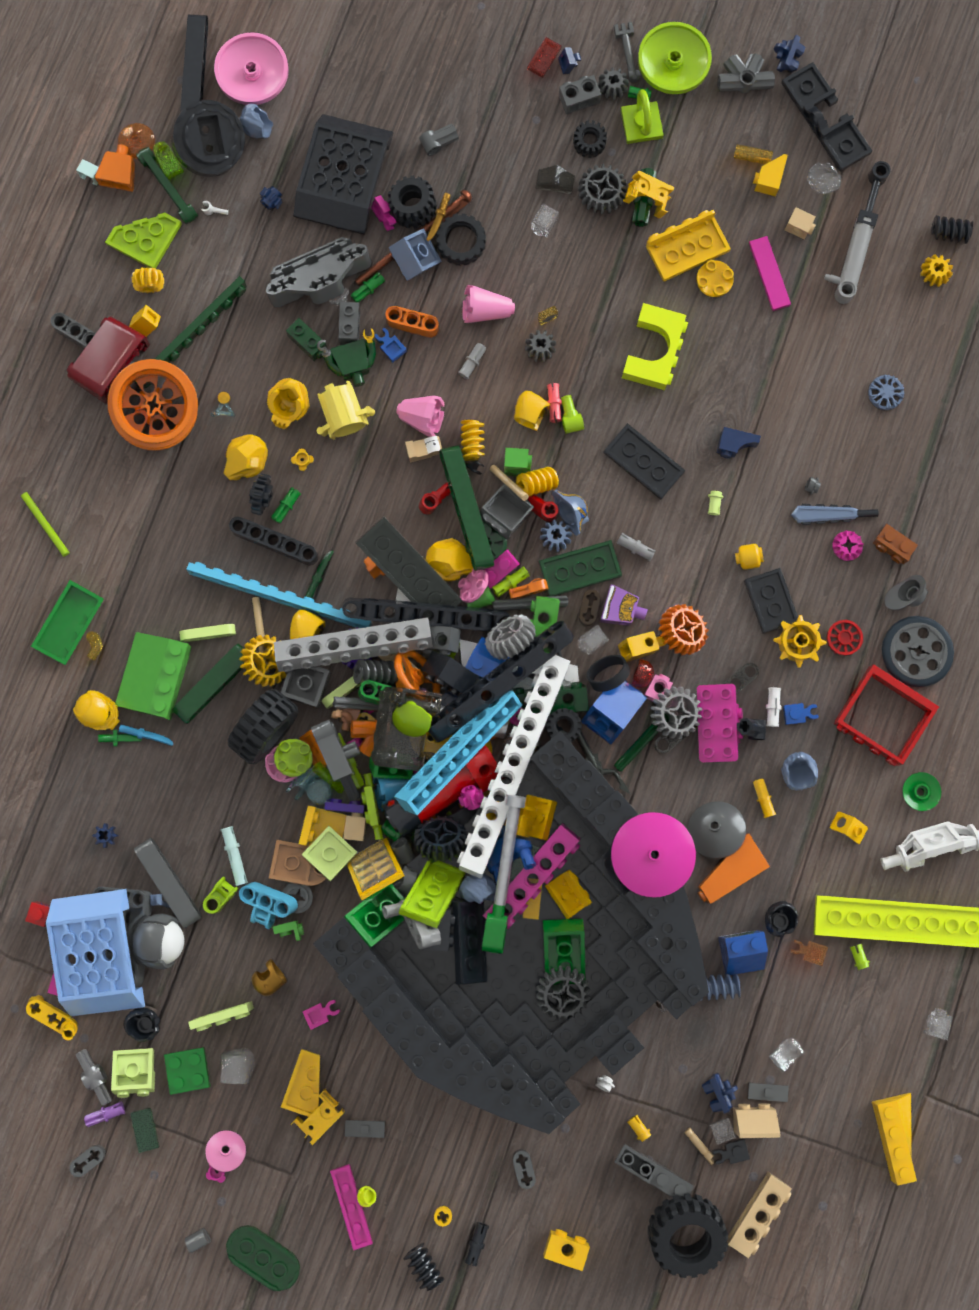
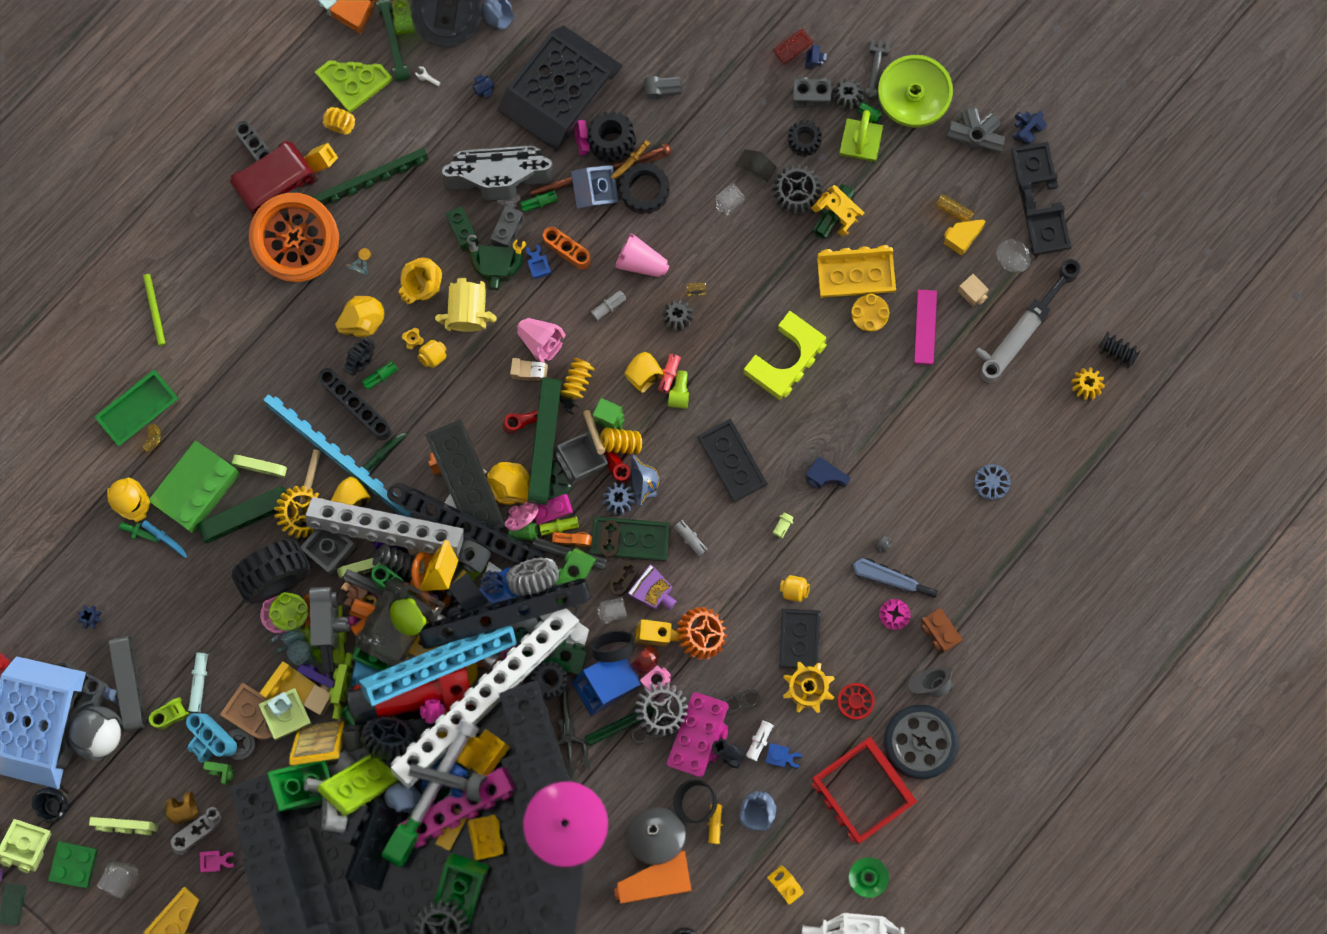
camera: 30 degrees right, 5 degrees down
none -> light grey beam [171,807,221,855]
none -> light aqua piece [267,692,293,717]
none -> dark grey piece [408,764,488,803]
none -> yellow head [418,340,447,368]
none -> yellow slope [420,540,458,591]
none -> dark blue gear [480,570,505,595]
none -> dark brown beam [600,520,620,558]
none -> black tyre [673,779,717,823]

